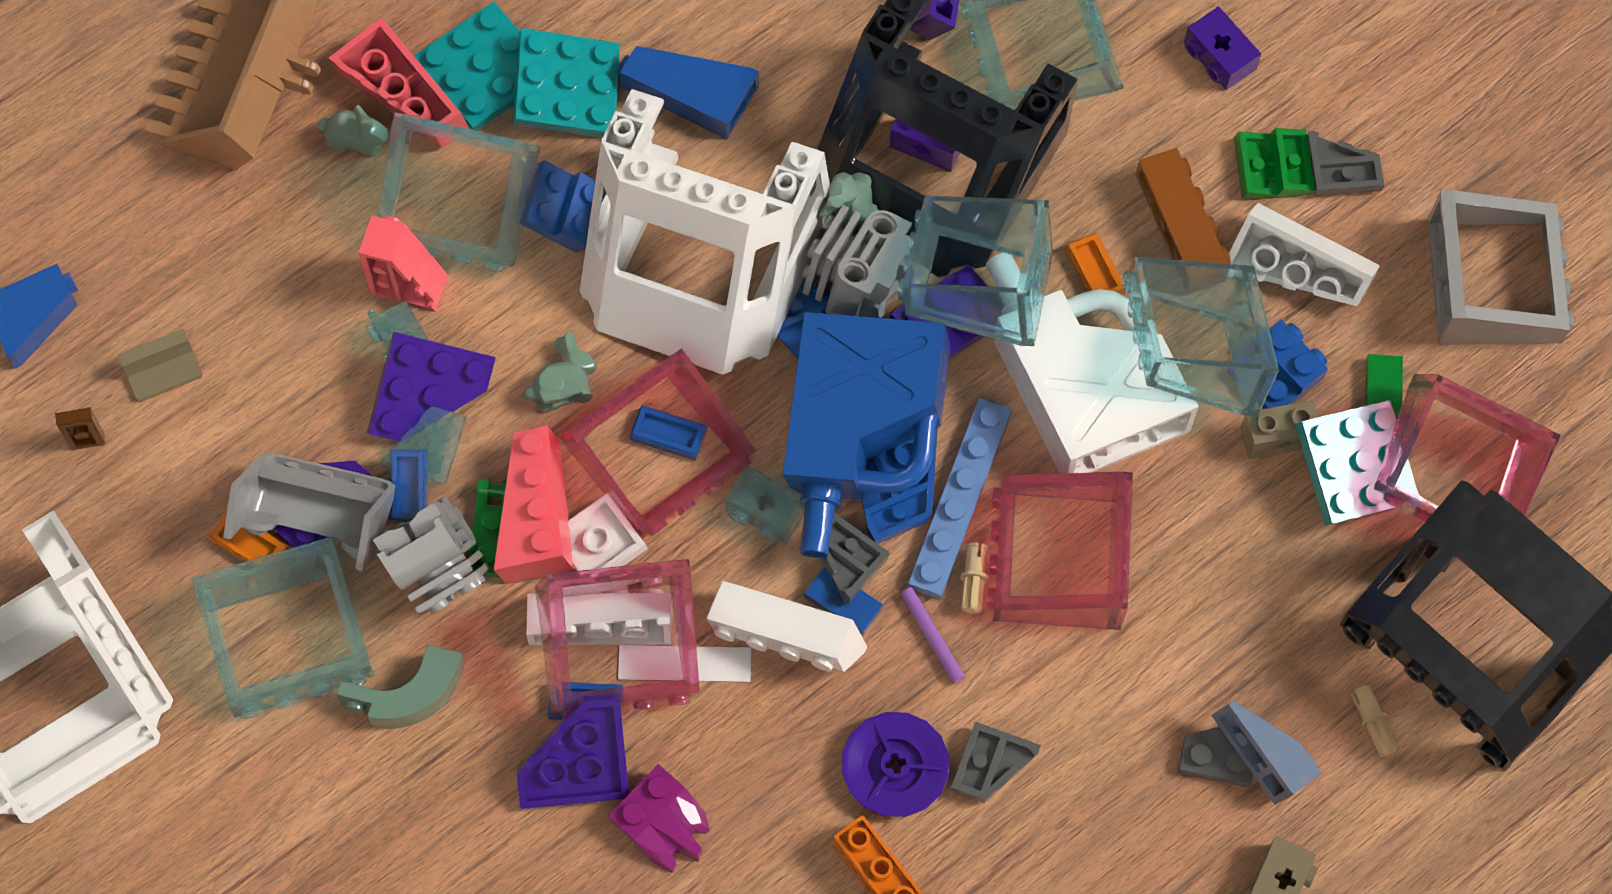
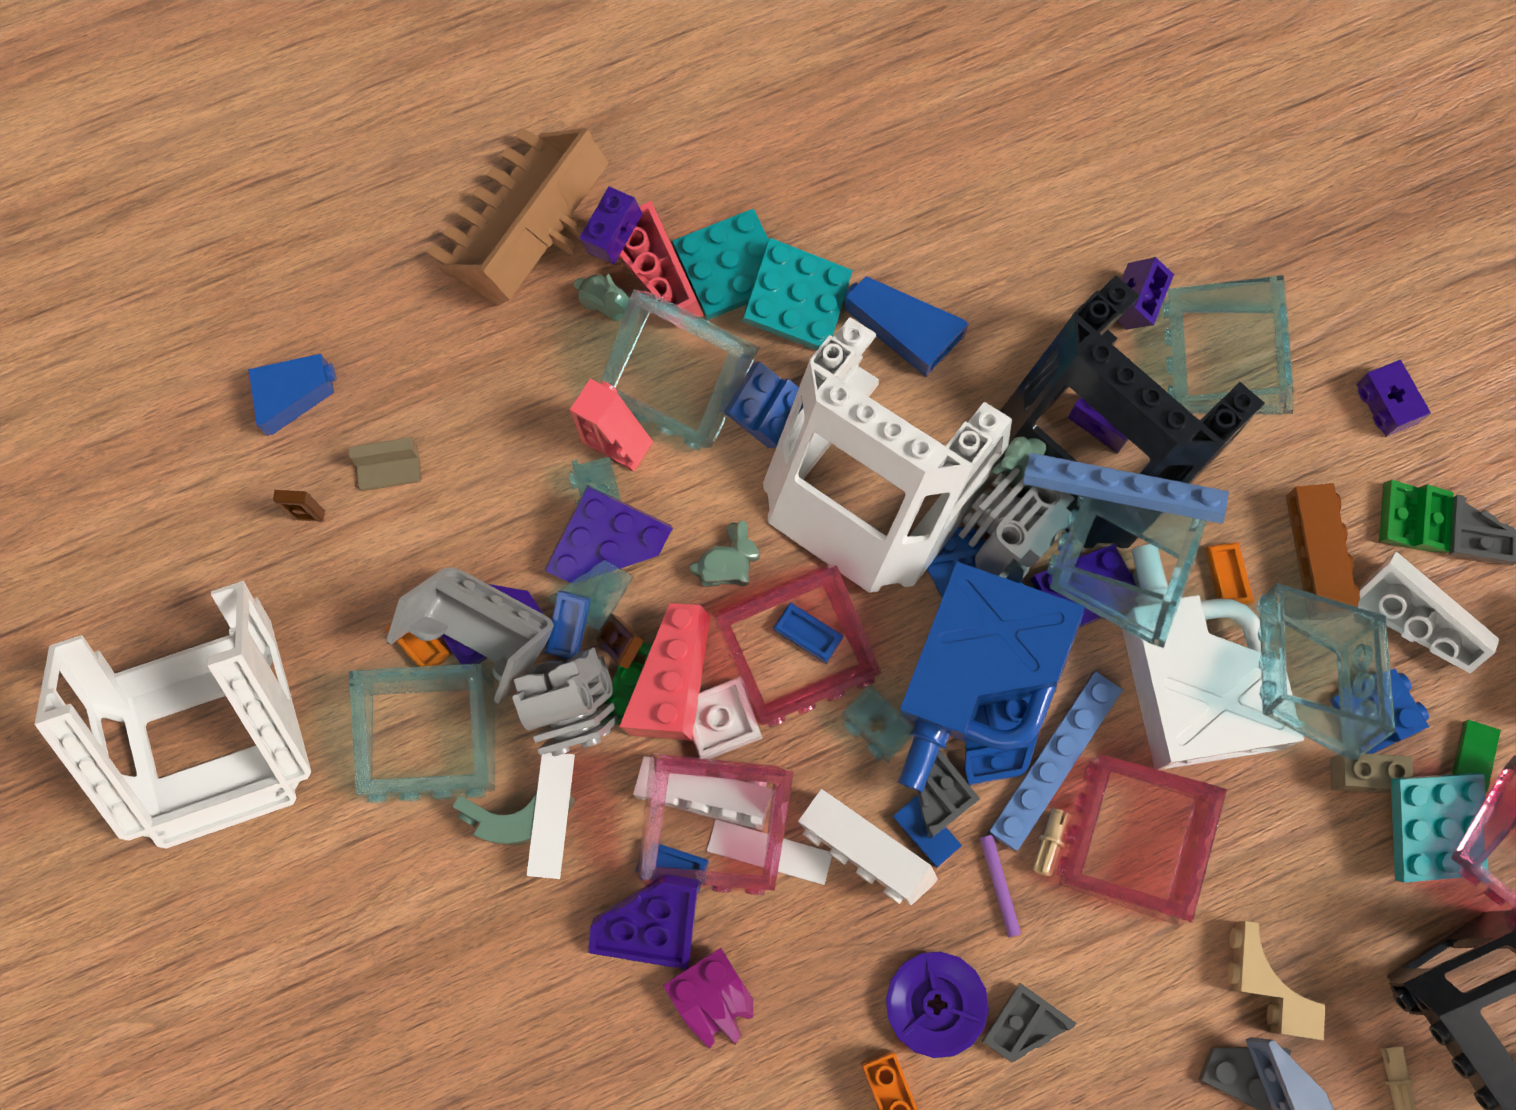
camera: 20 degrees right, 5 degrees up
none -> white sticker [527,752,575,879]
none -> dark purple brick [579,186,643,265]
none -> reddish brown plate [596,613,643,669]
none -> medium blue plate [1023,453,1229,524]
none -> tan arch [1227,921,1325,1040]

